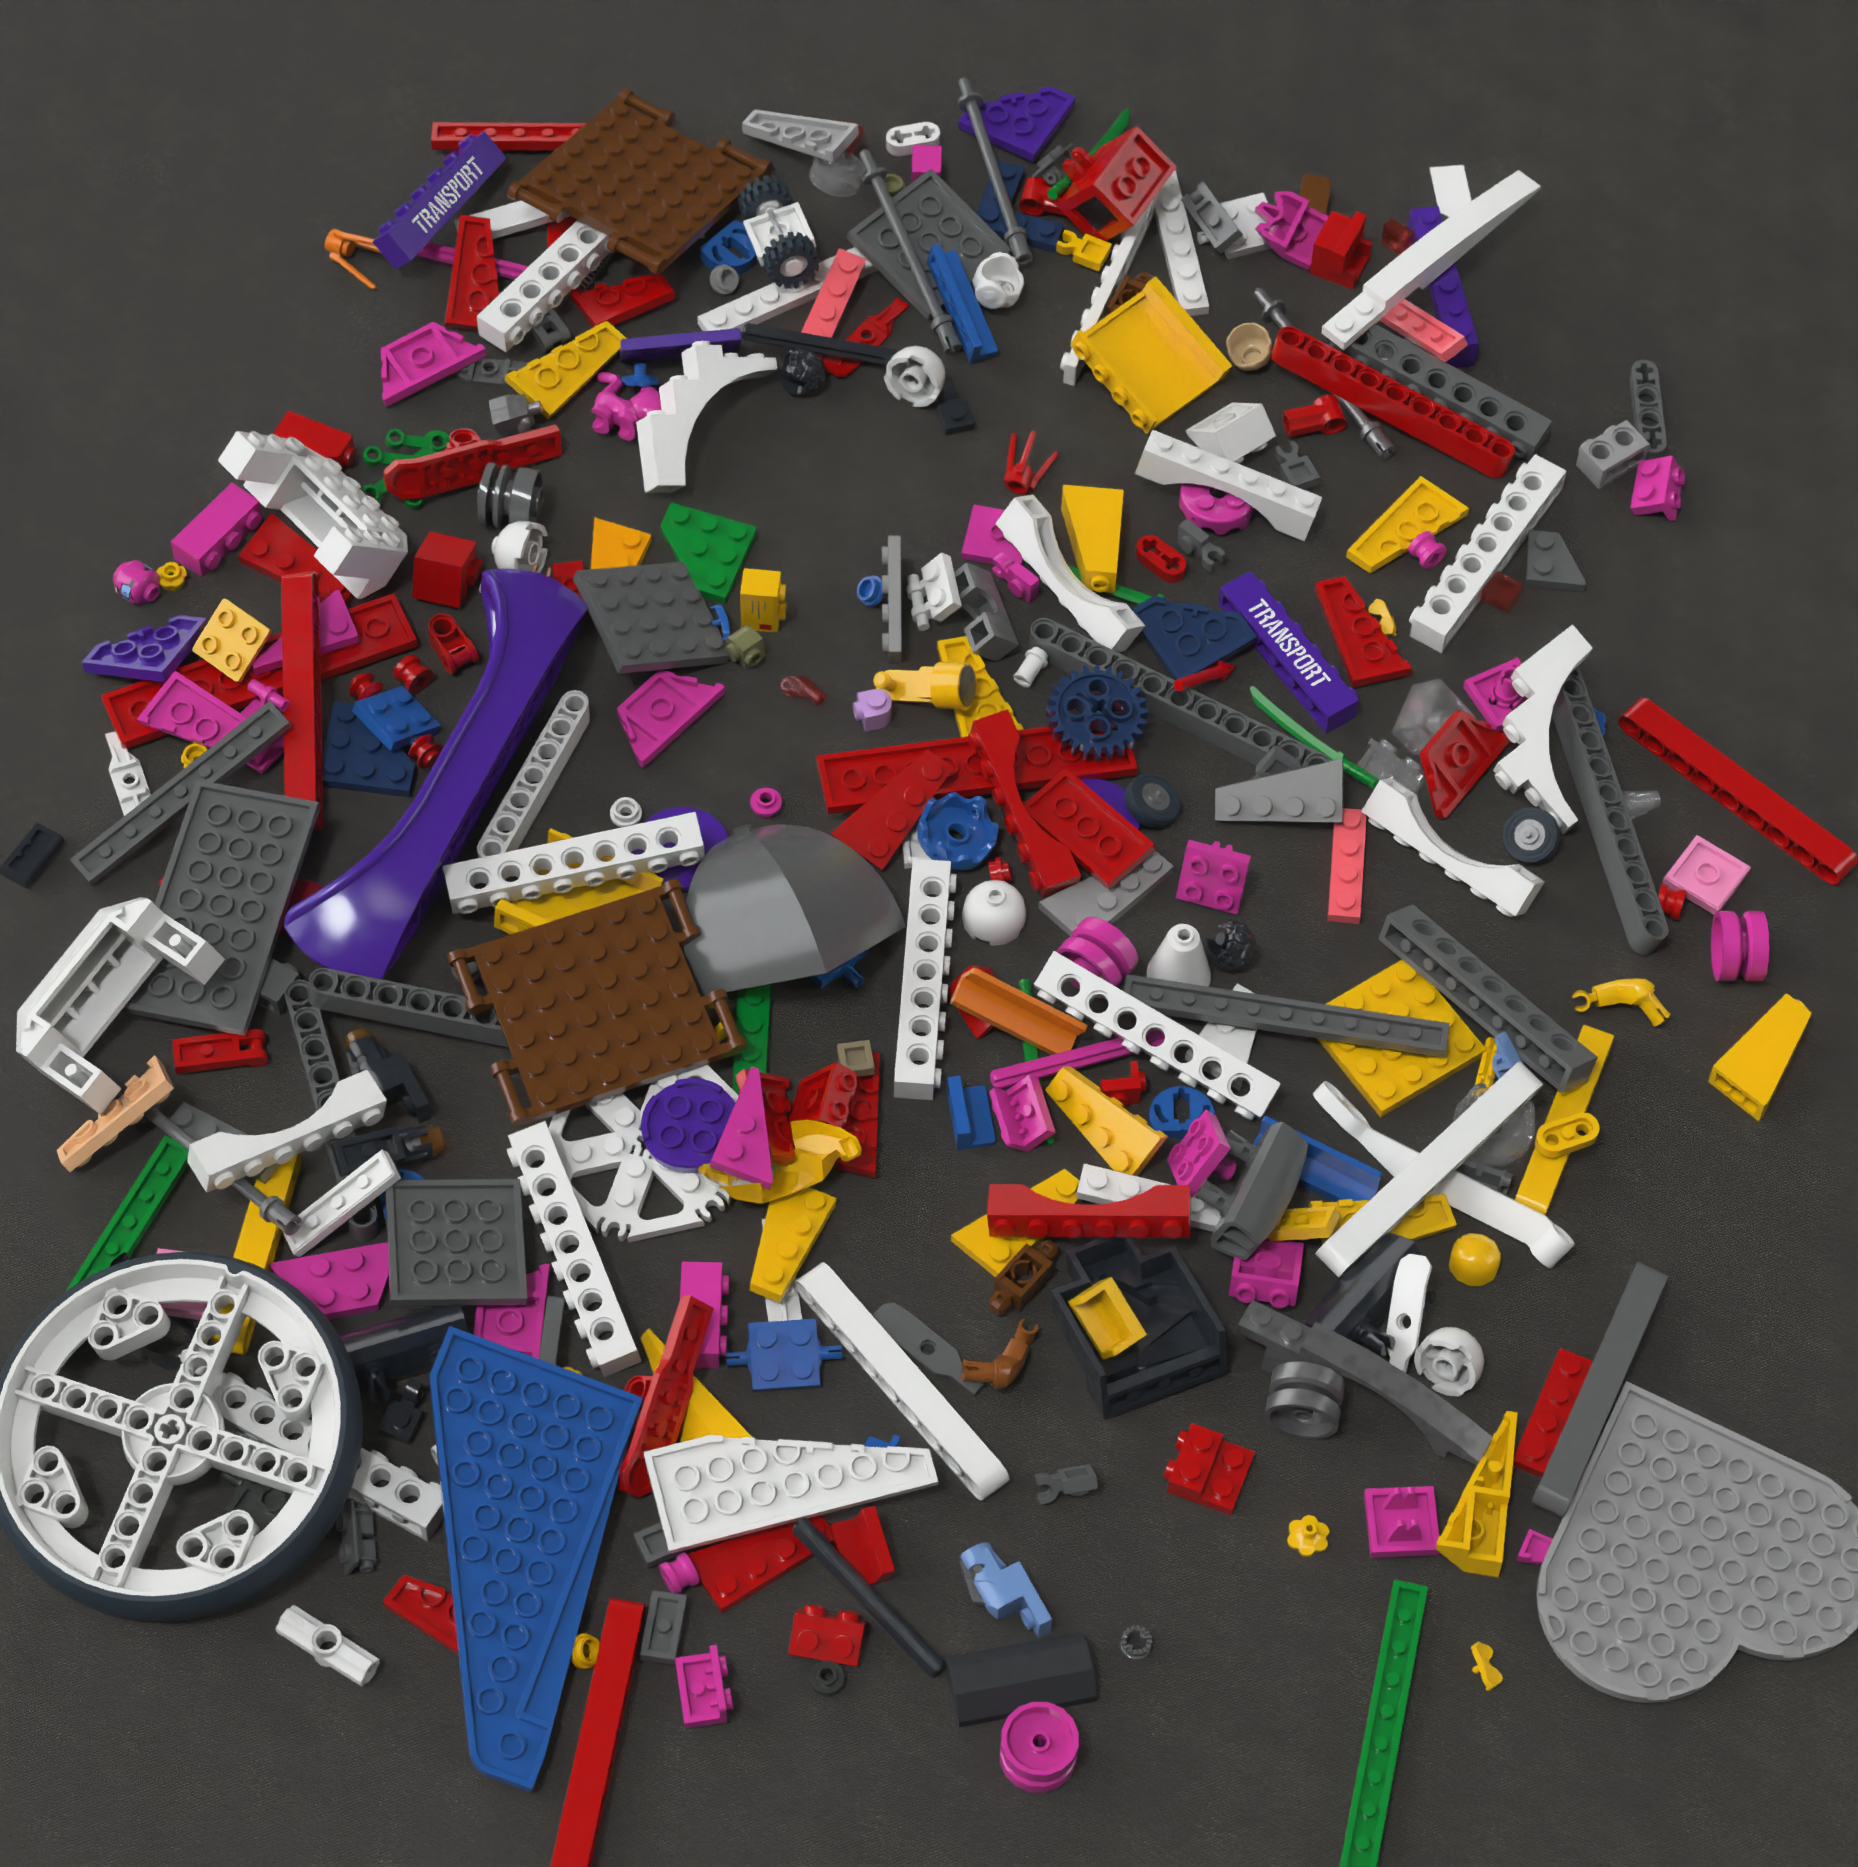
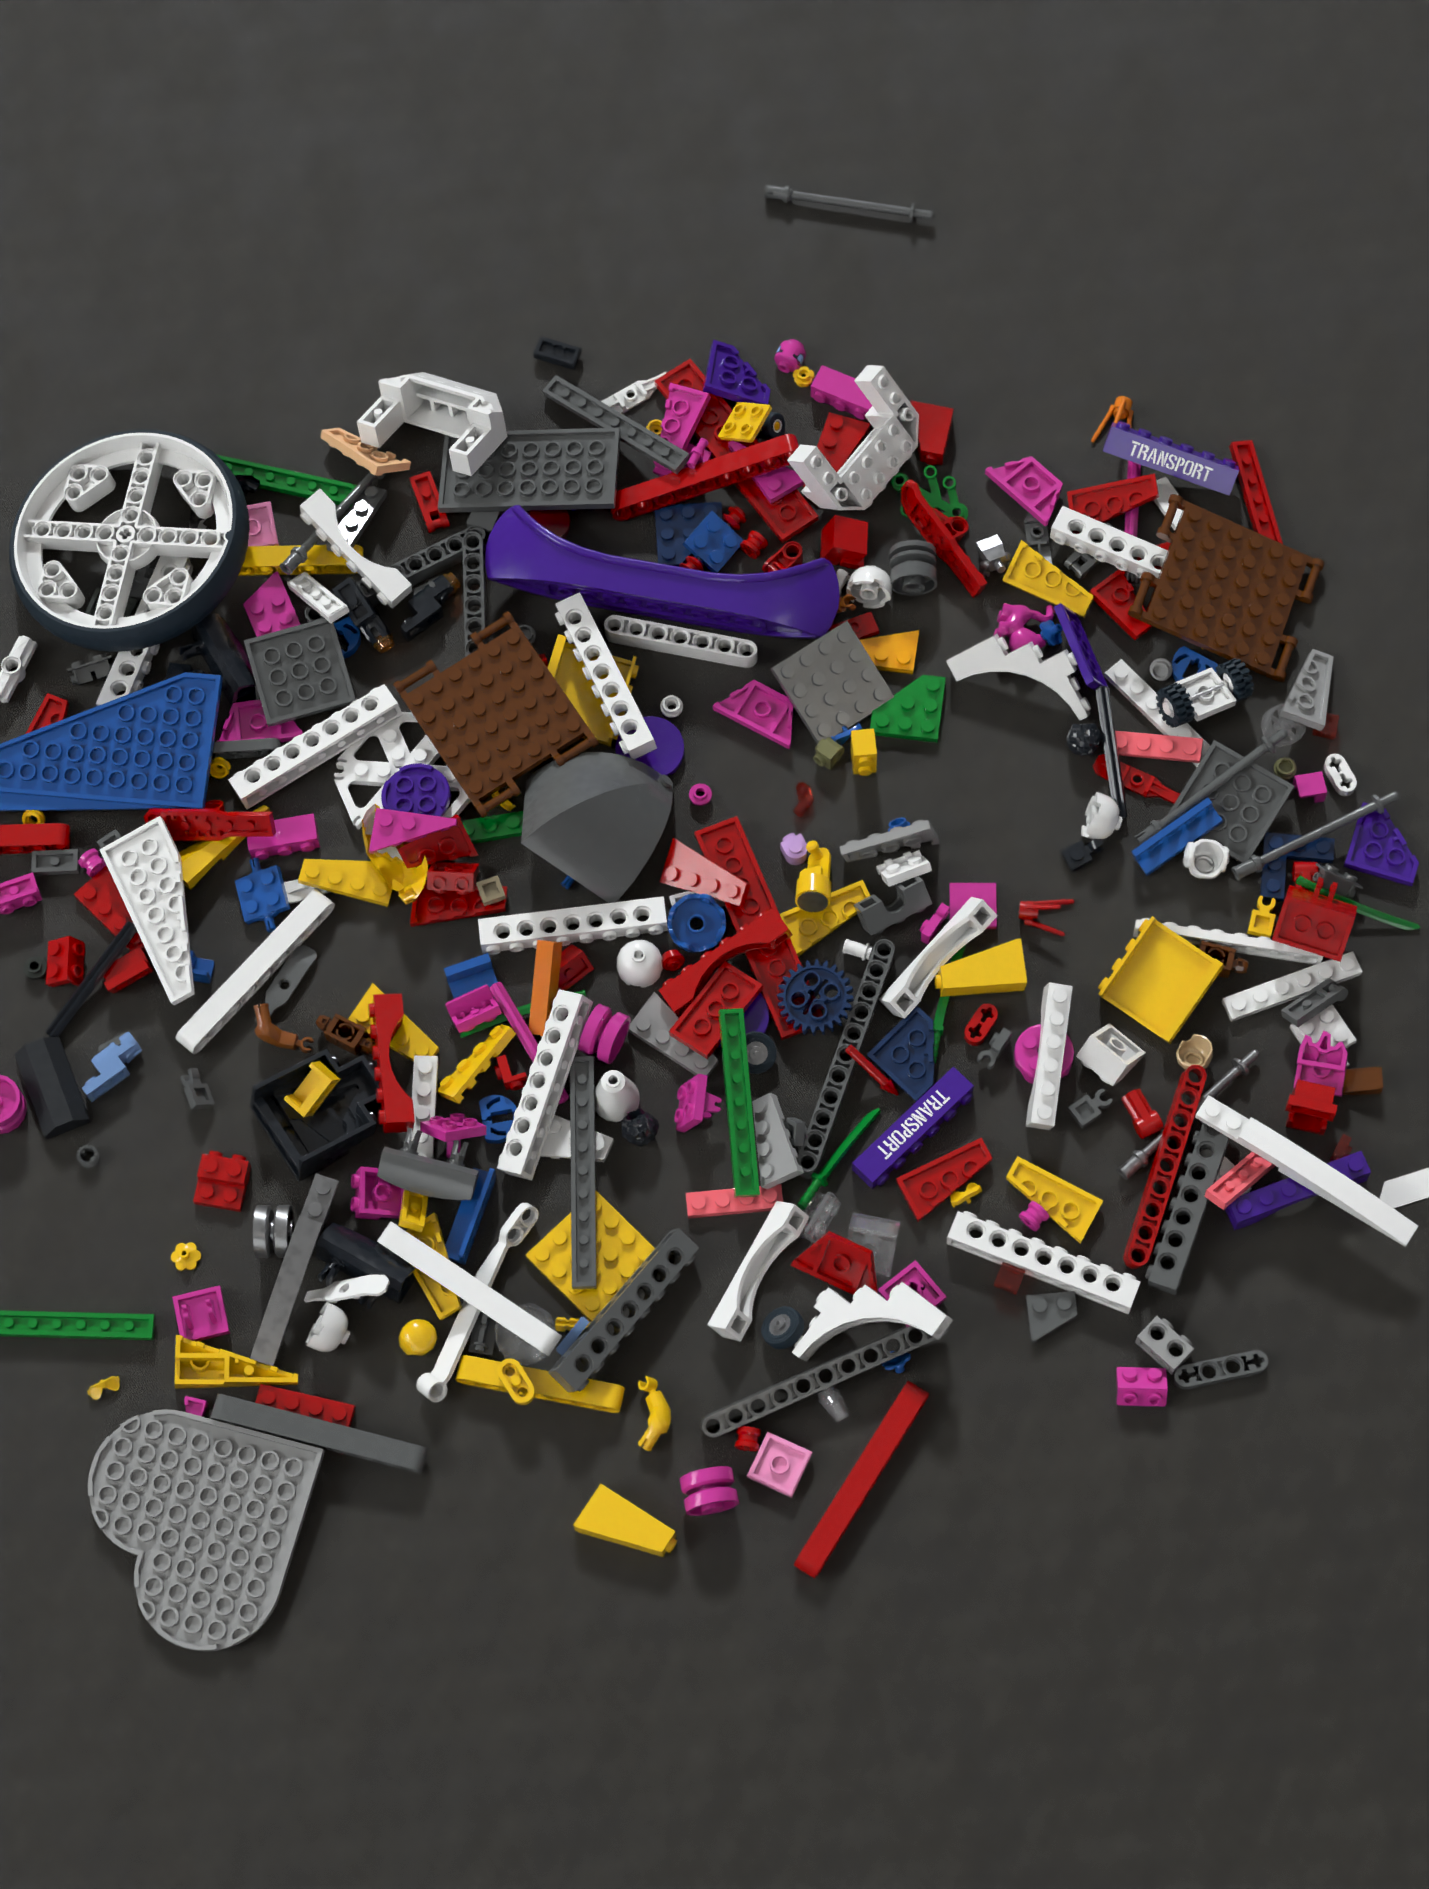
camera: 85 degrees right, 10 degrees up
none -> green plate [718,1008,760,1198]

